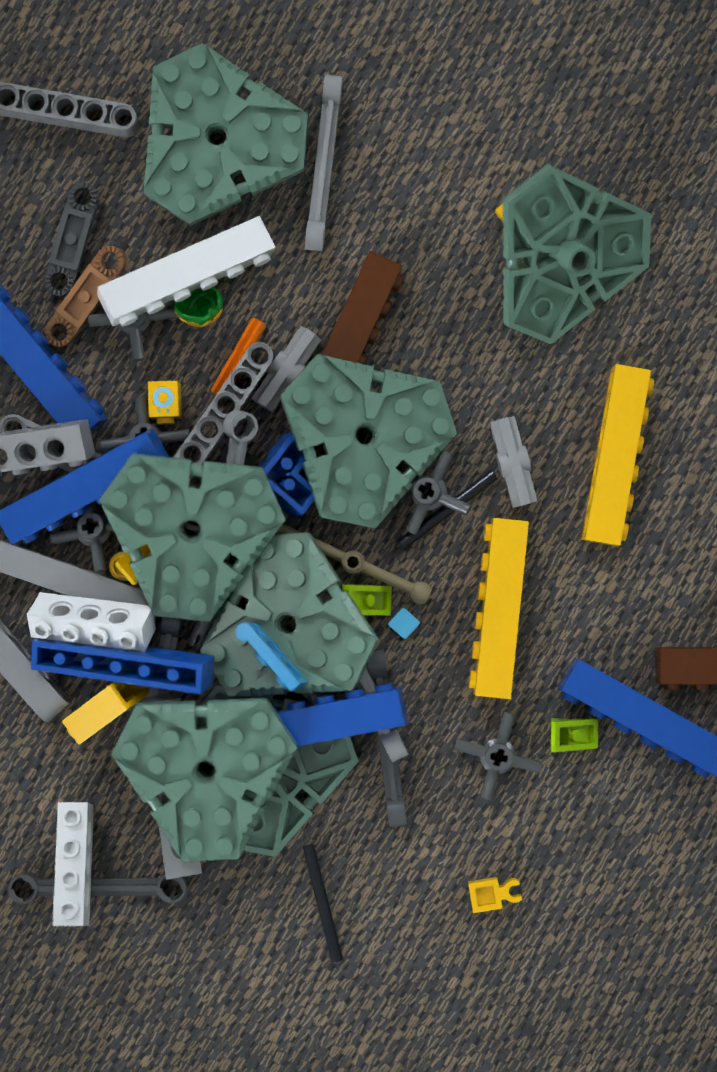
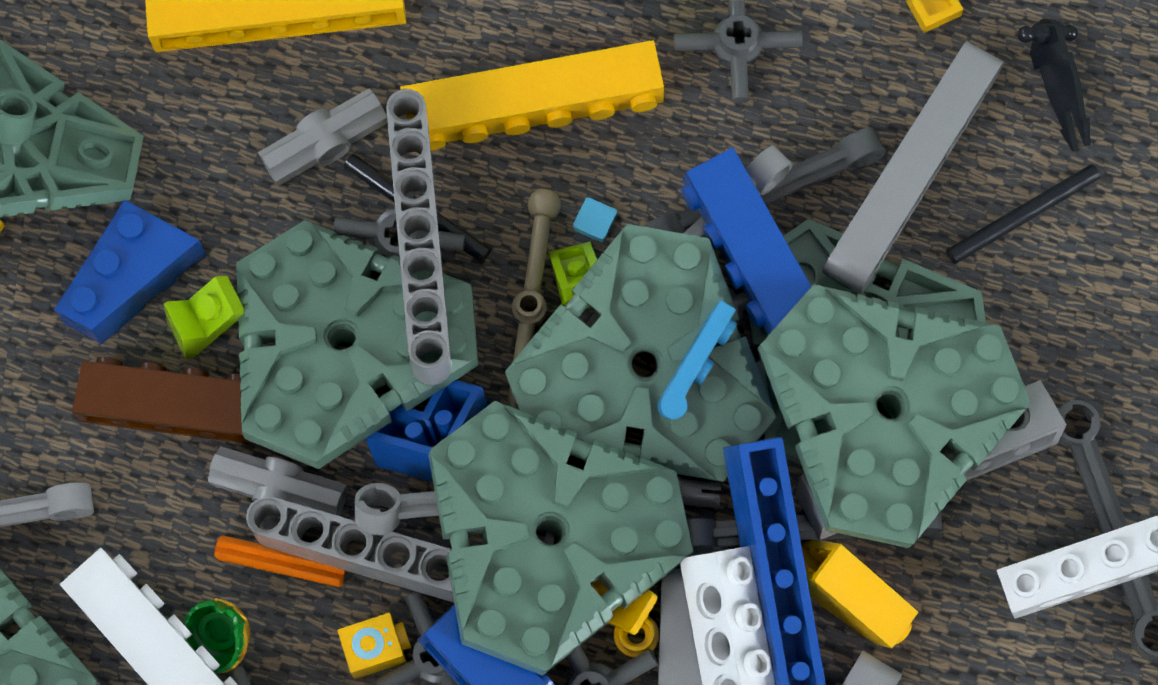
camera: 105 degrees left, 15 degrees down
none -> blue wedge [54,200,207,344]
none -> lime slope [163,276,245,360]
none -> light grey beam [386,89,452,385]
none -> light grey beam [822,41,1004,294]
none -> black piece [1017,19,1091,151]

